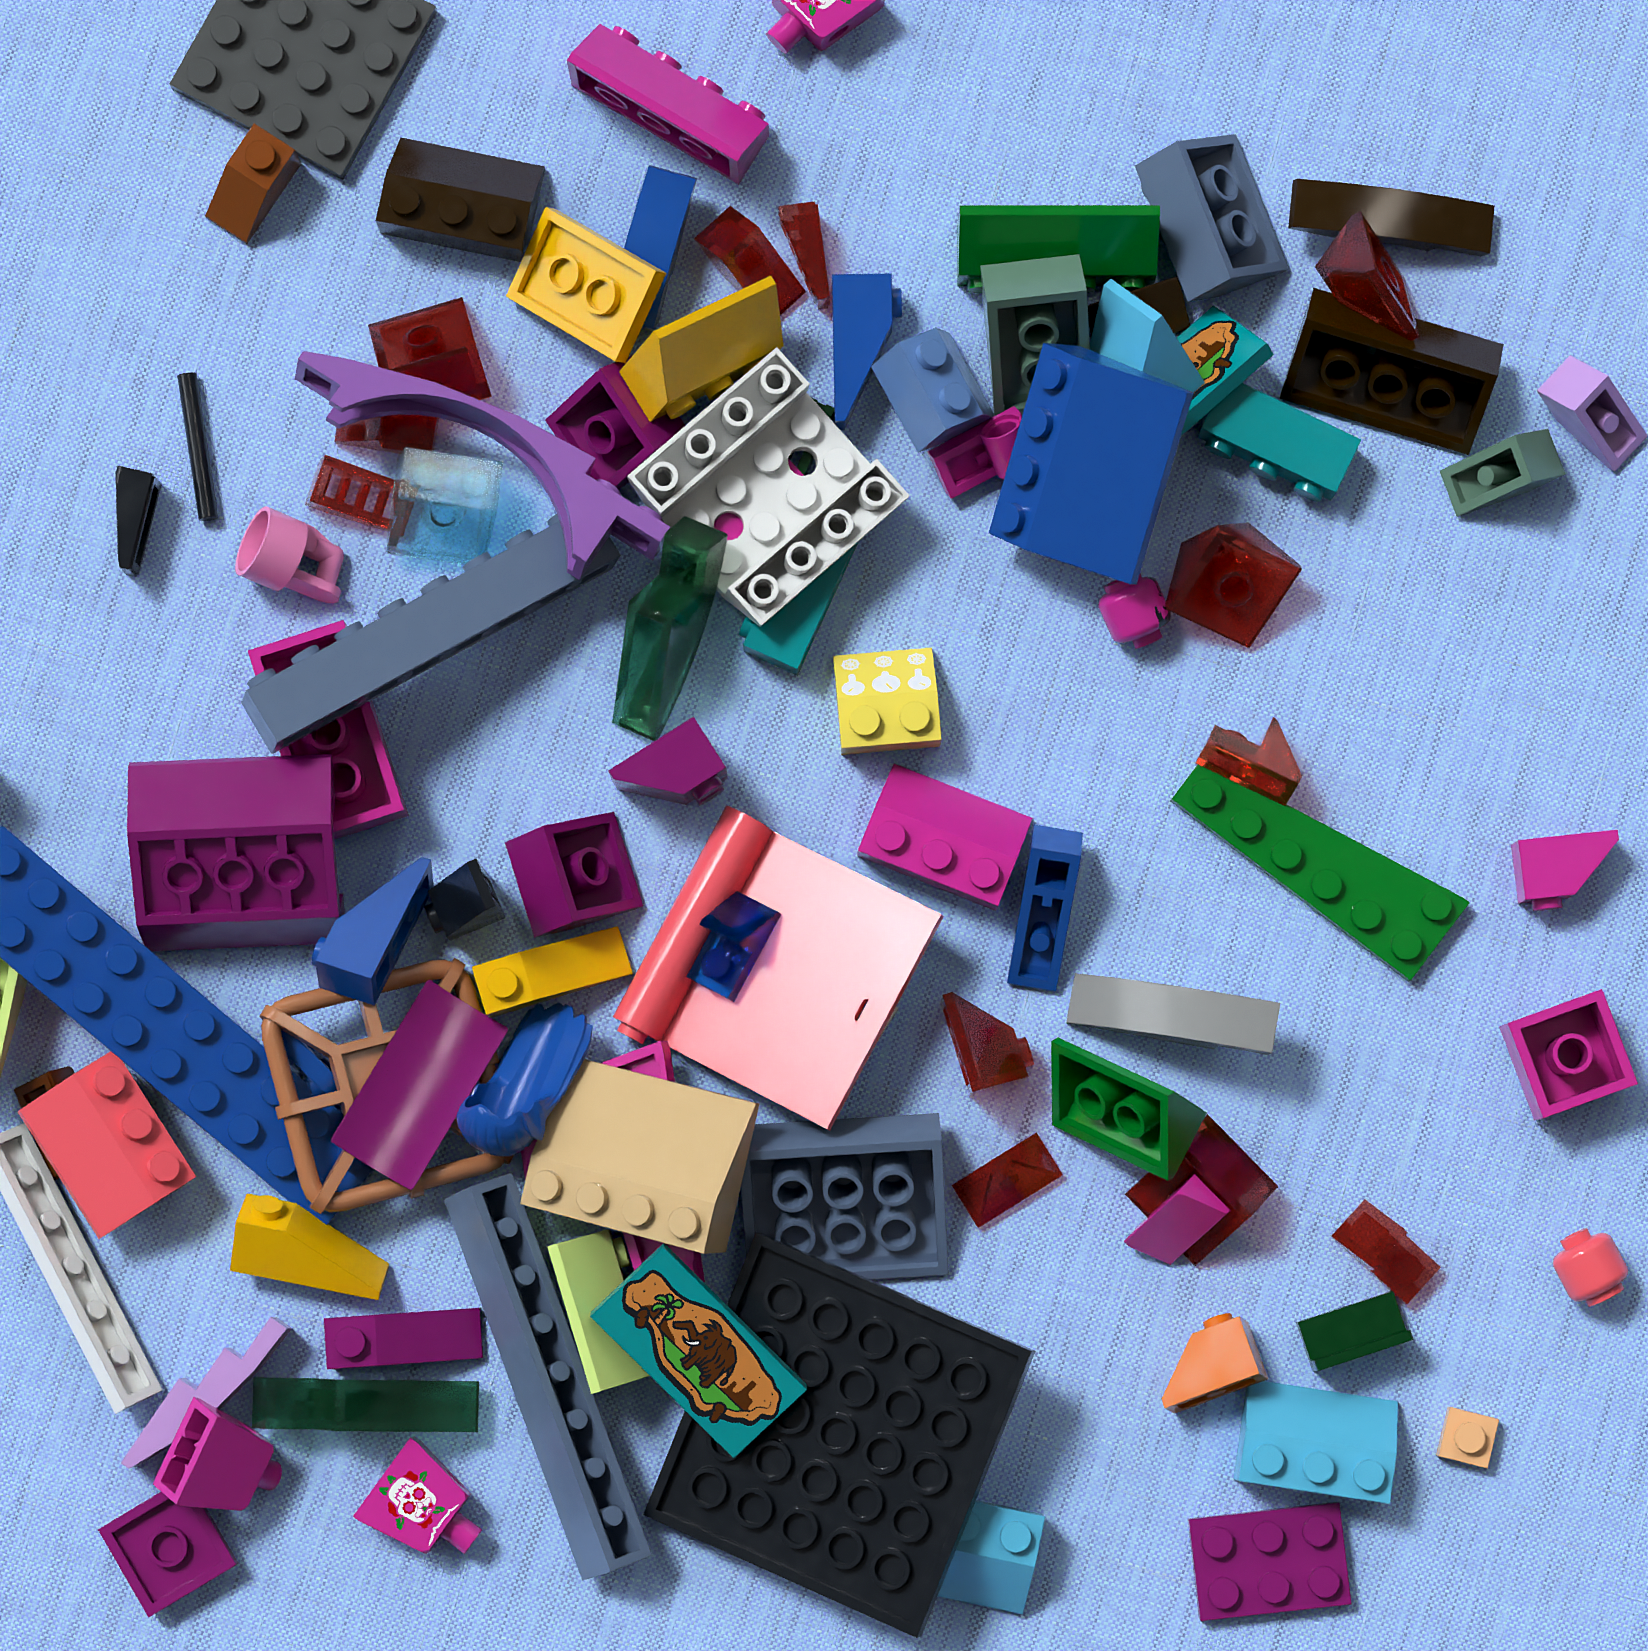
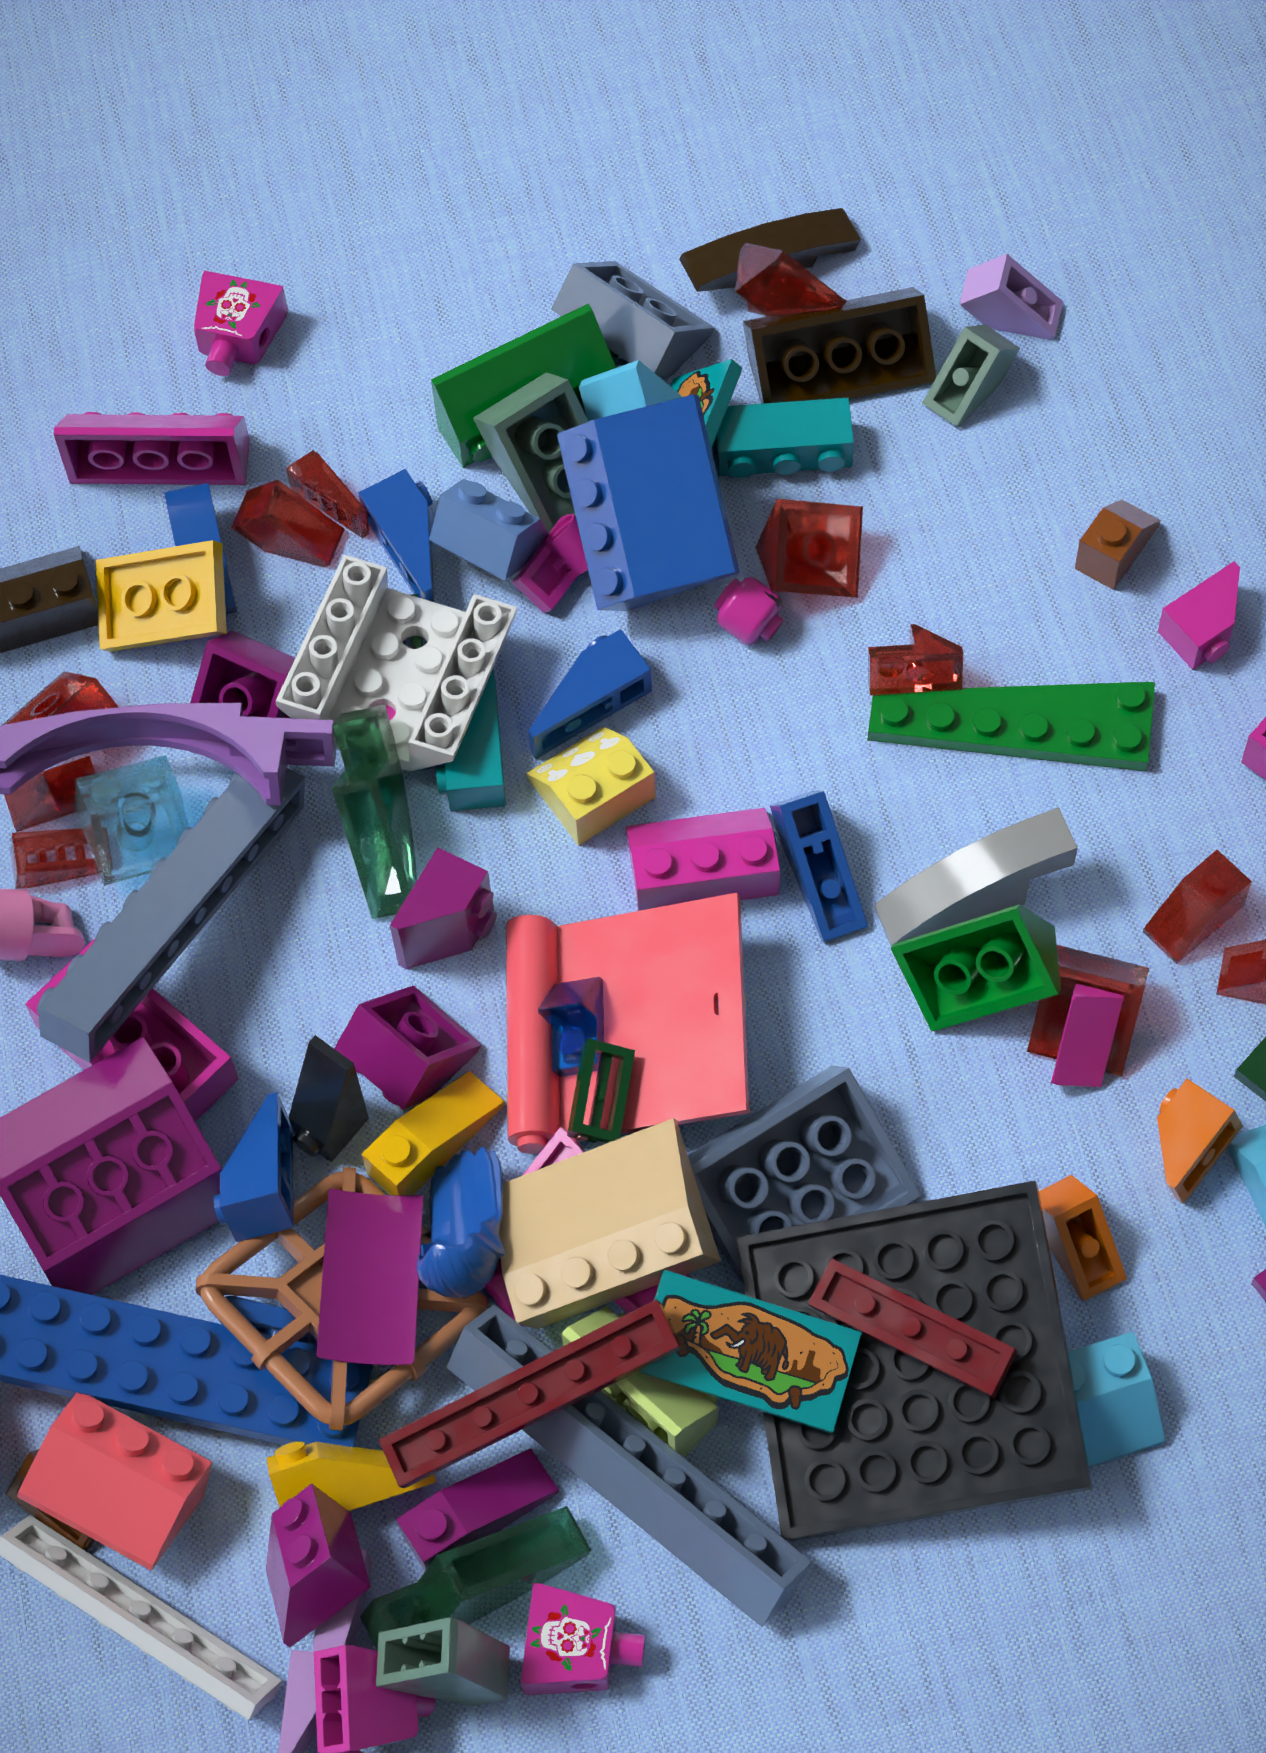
camera: 25 degrees left, 20 degrees down
yellow slope [619,276,784,422] -> none
clear red slope [940,992,1034,1097] -> none
clear red slope [951,1132,1063,1228] -> none
none -> magenta slope [266,1483,371,1648]
none -> sand green slope [376,1617,510,1706]
none -> dark red plate [378,1299,683,1489]
none -> blue slope [528,629,652,759]
none -> dark green tile [567,1038,635,1144]
none -> dark red plate [808,1258,1018,1399]
none -> orange slope [1039,1175,1127,1301]
none -> dark orange slope [1075,499,1161,590]
none -> clear red slope [1143,849,1252,964]

